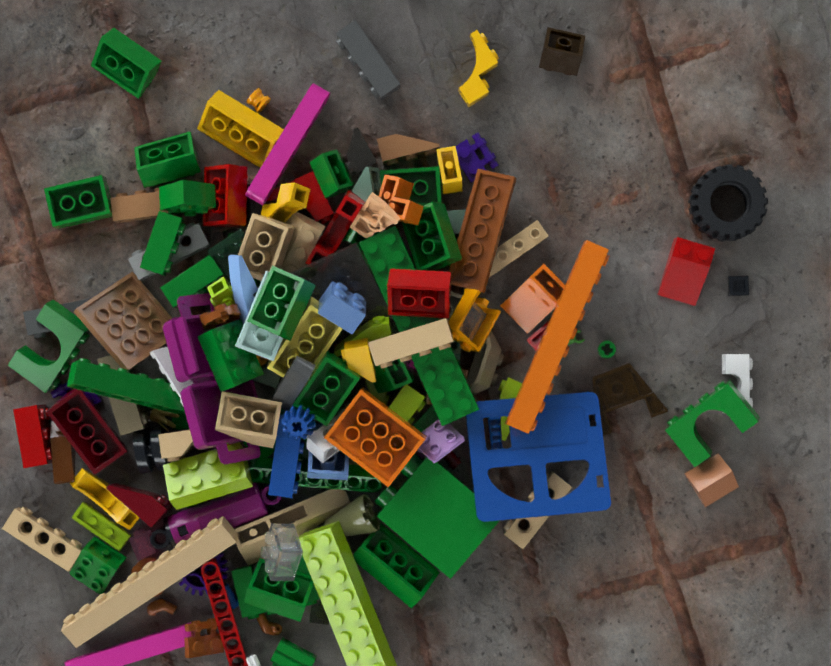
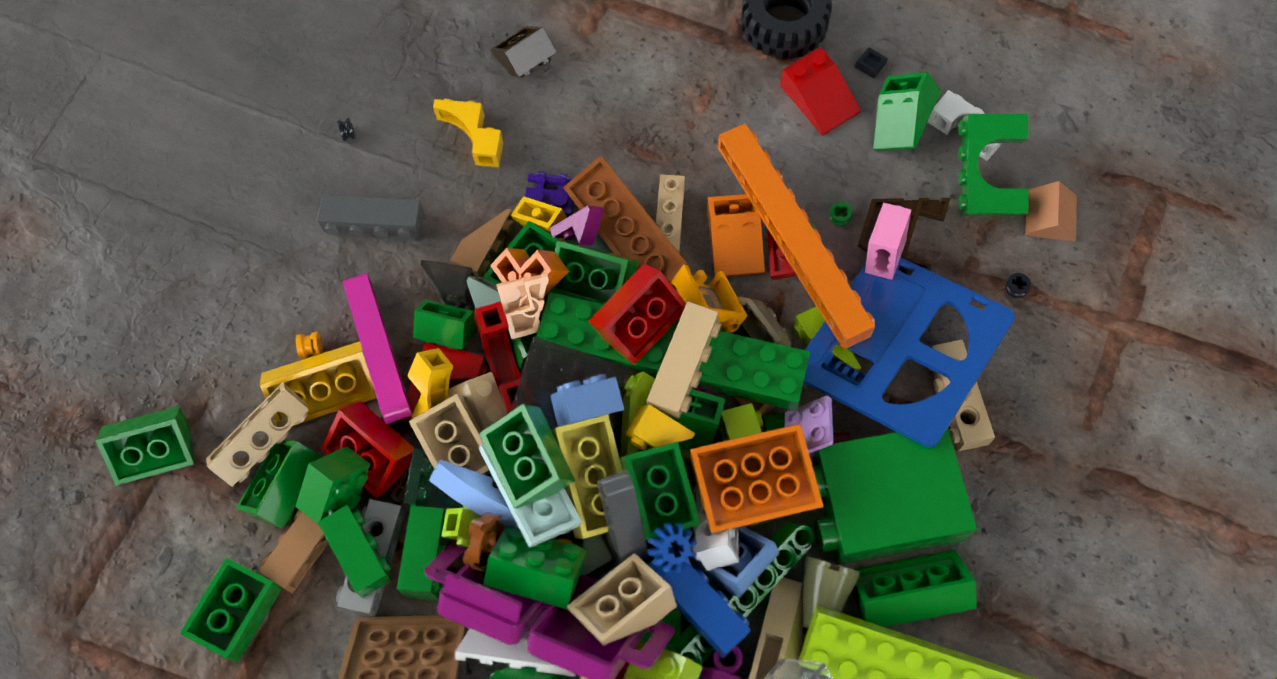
camera: 50 degrees left, 20 degrees down
none -> tan brick [206,382,309,487]
none -> magenta slope [550,205,604,245]
none -> bright pink piece [865,203,911,280]
none -> slope [873,72,941,151]
none -> black bush [1005,273,1031,298]

